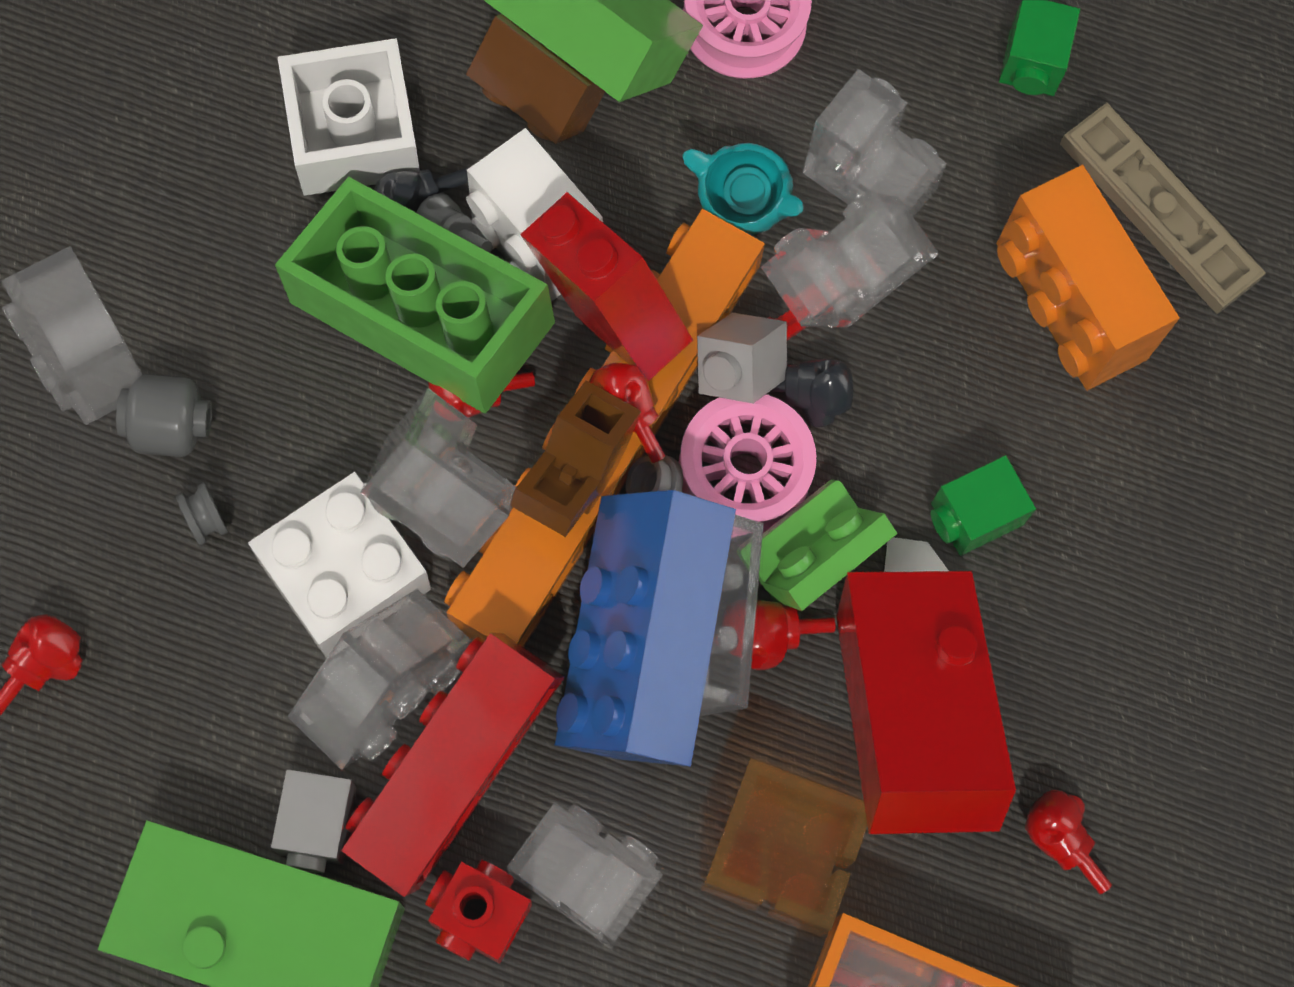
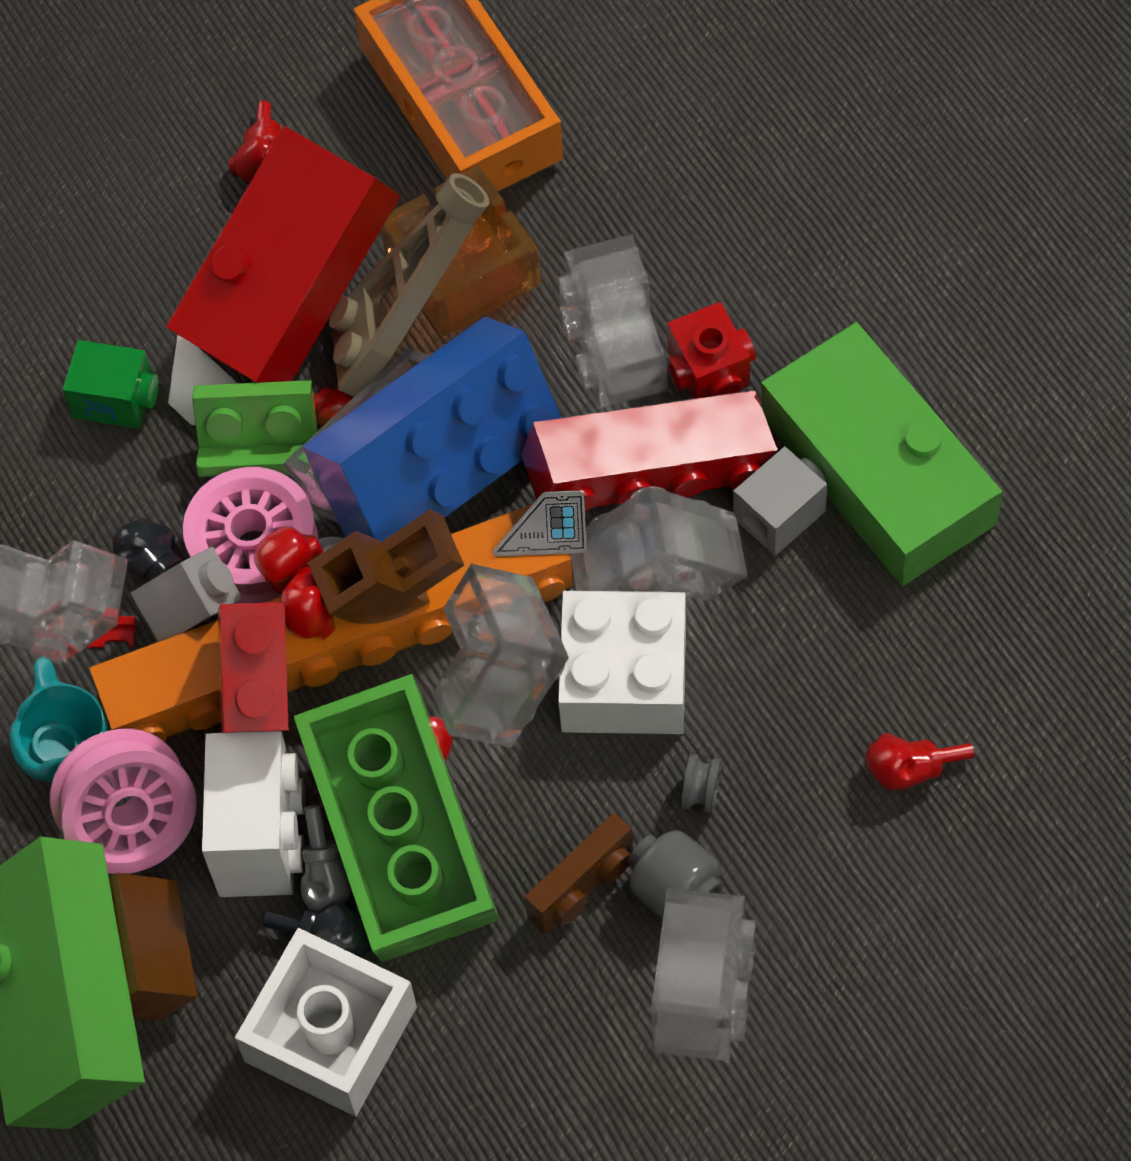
camera: 130 degrees left, 10 degrees down
none -> bright pink wheel [50,729,197,874]
none -> red piece [254,526,324,594]
none -> dark tan plate [329,173,489,399]
none -> light grey sticker [493,491,587,556]
none -> reddish brown plate [524,812,633,935]

